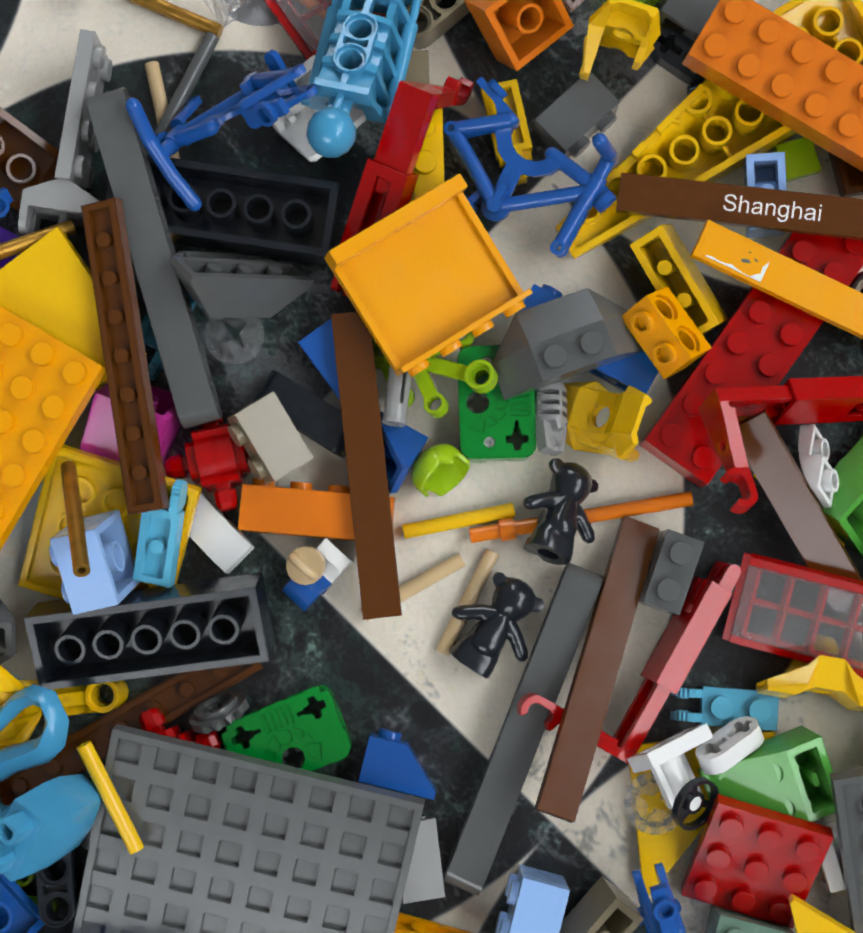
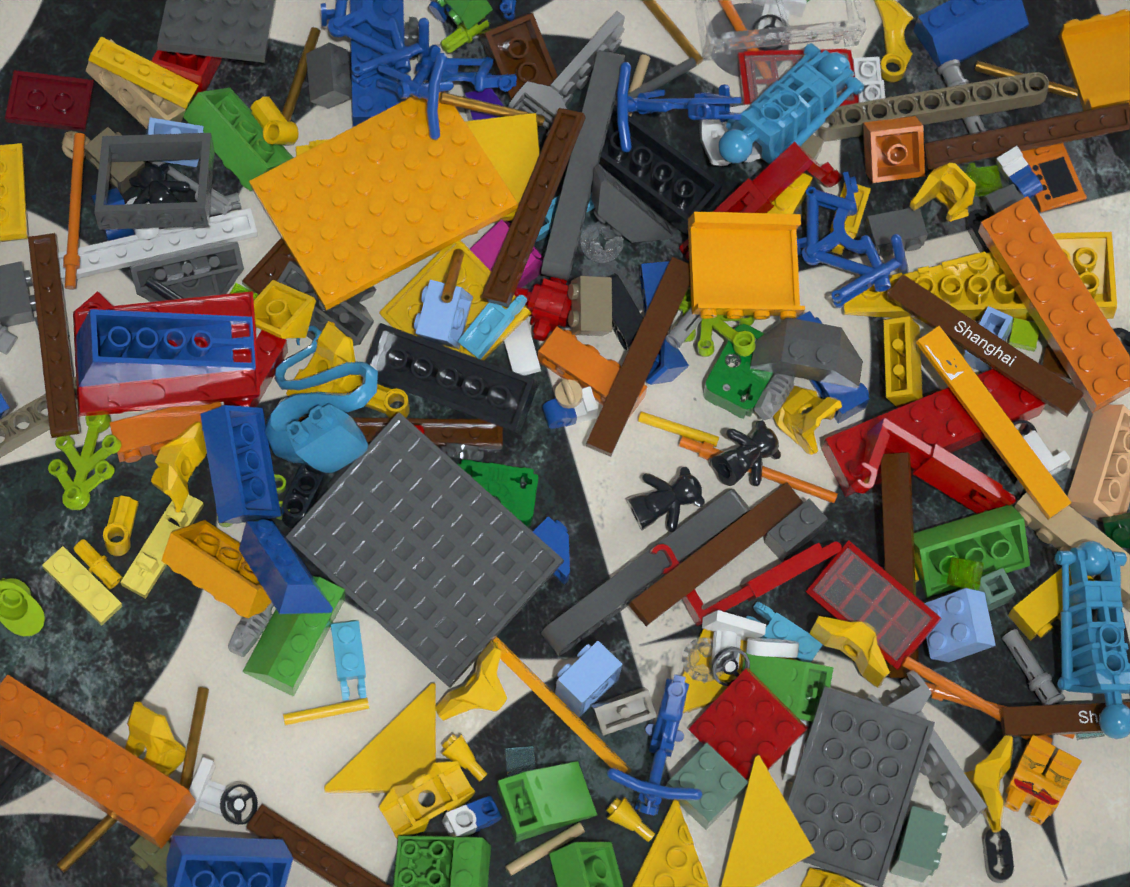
camera: 20 degrees right, 15 degrees down
yellow bar [76,740,144,854] -> none
tan bar [360,553,466,622] -> none
light grey hinge [402,816,445,904] -> none
lime hair [411,443,470,497] -> none
tan bar [435,548,500,657] -> none
light orange brick [622,286,712,380] -> none
white slope [798,424,839,508] -> none

